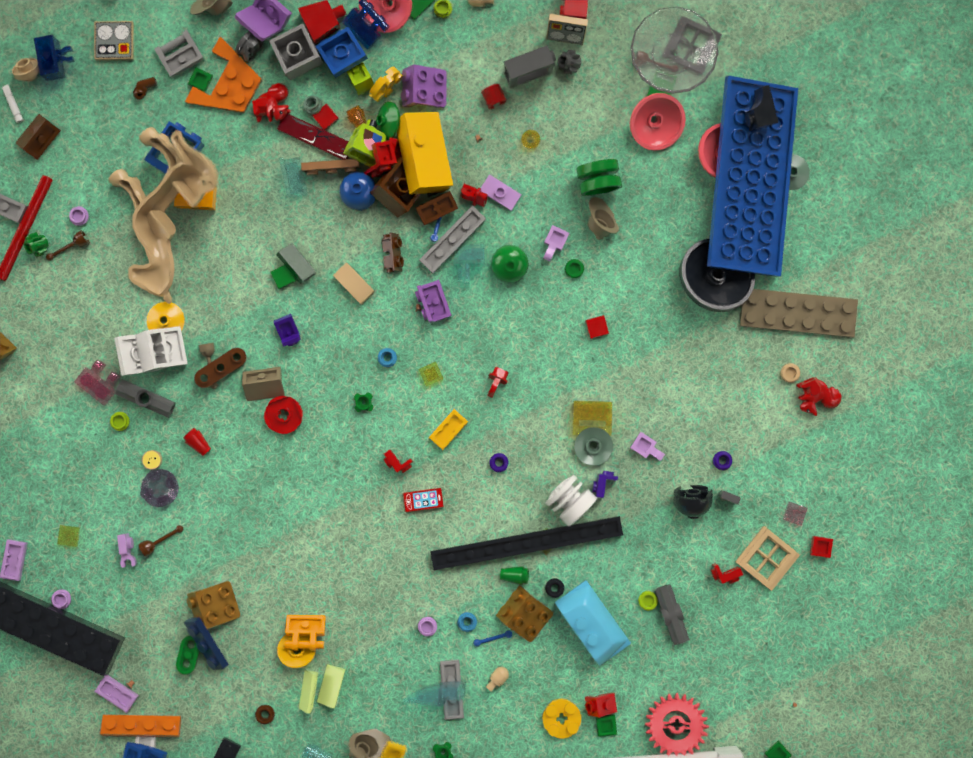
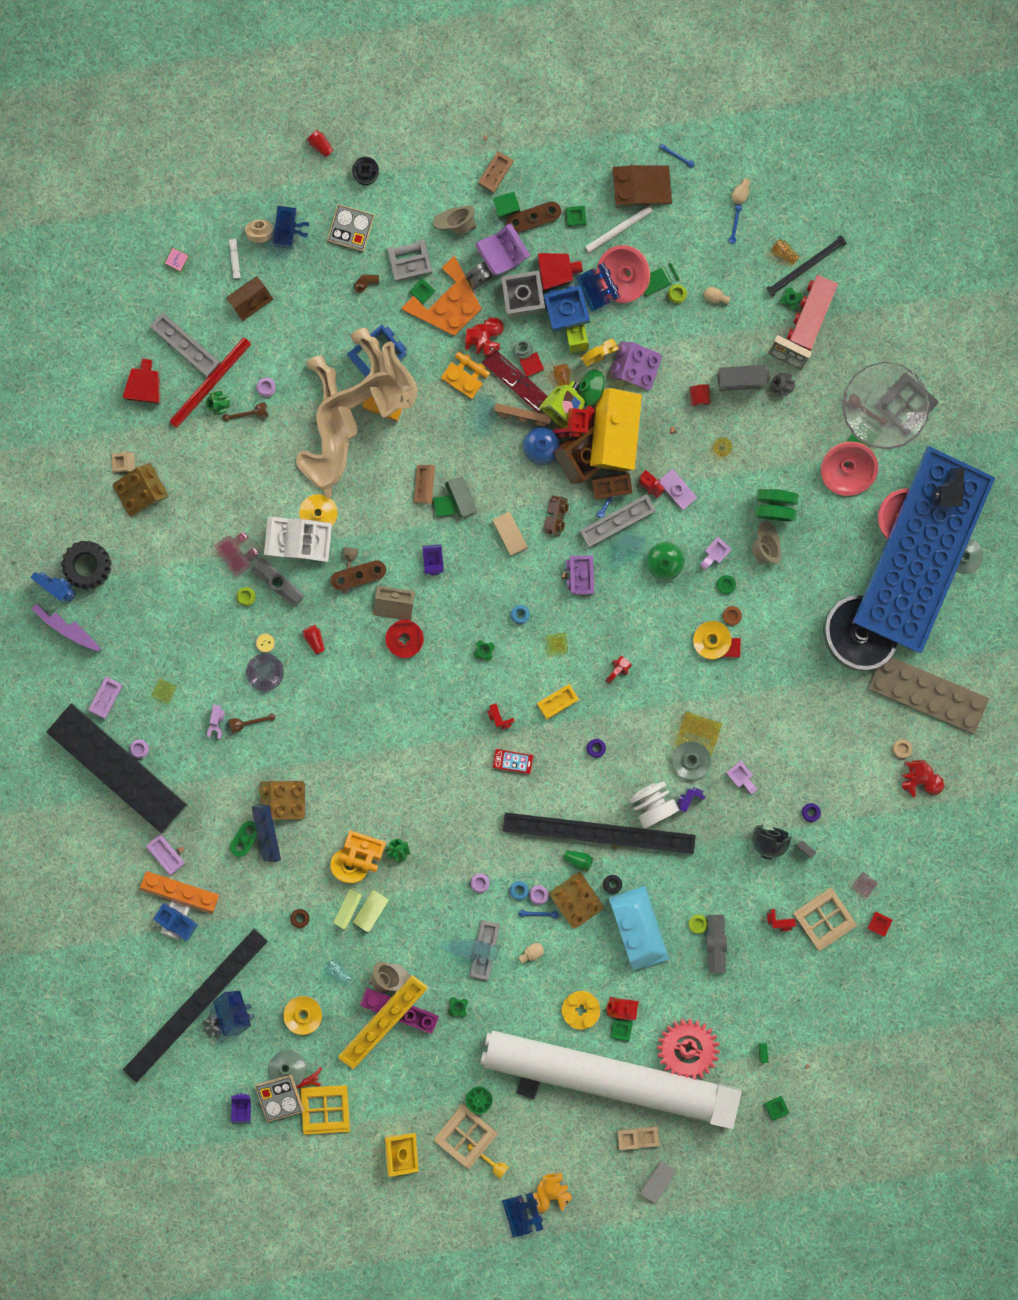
camera: 20 degrees right, 0 degrees up
none -> green gear [386,839,411,863]
none -> medium nougat plate [414,465,435,504]
none -> light orange plate [441,351,490,399]
none -> lavender plate [529,885,548,905]
none -> yellow dish [693,621,732,659]
none -> dark orange tile [722,606,742,625]
none -> green tile [758,1042,769,1063]

